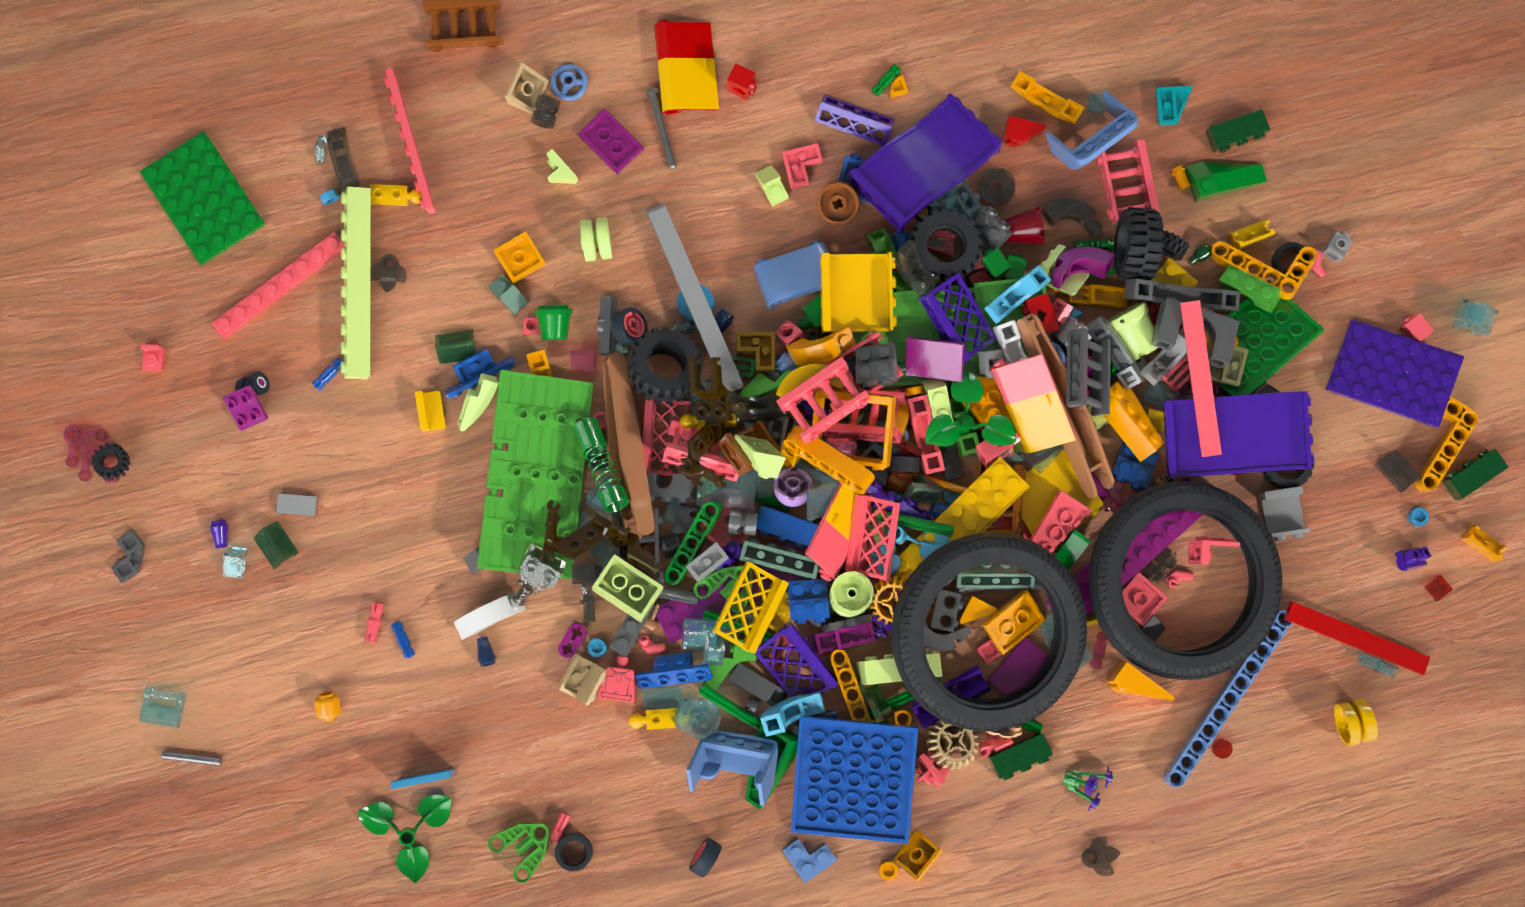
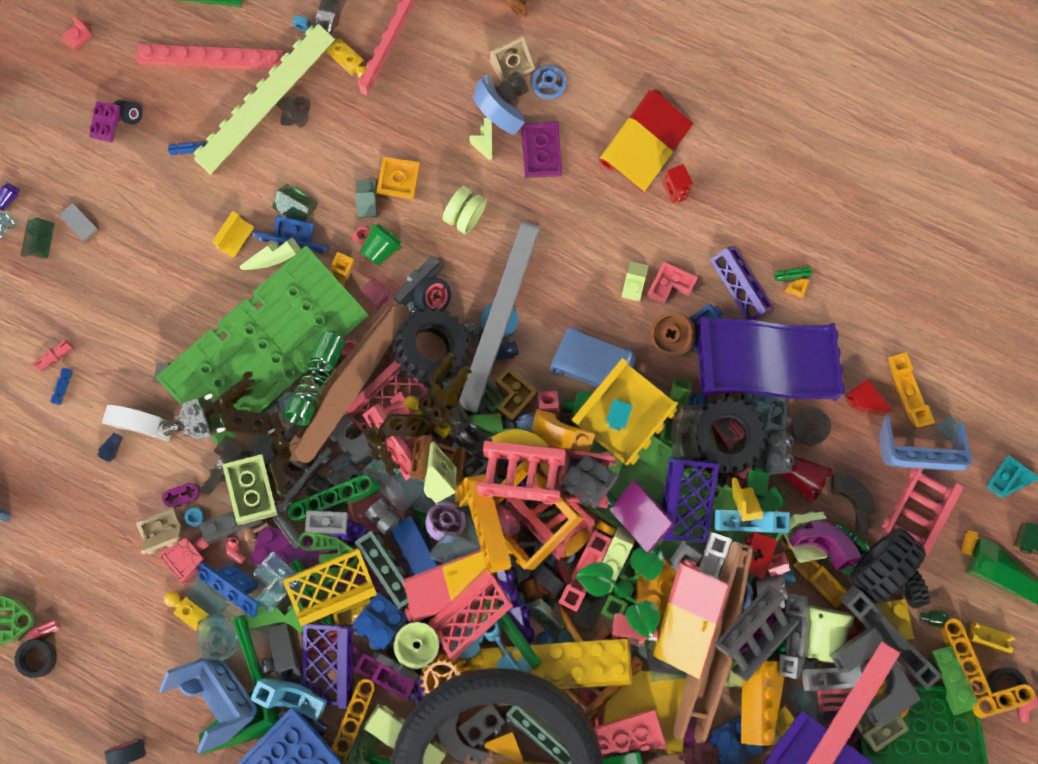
camera: 50 degrees right, 5 degrees down
flat silver bar [645,88,676,169] -> none
none -> medium blue arch [472,74,525,135]
none -> teal brick [606,399,633,431]
none -> yellow panel [732,478,763,521]

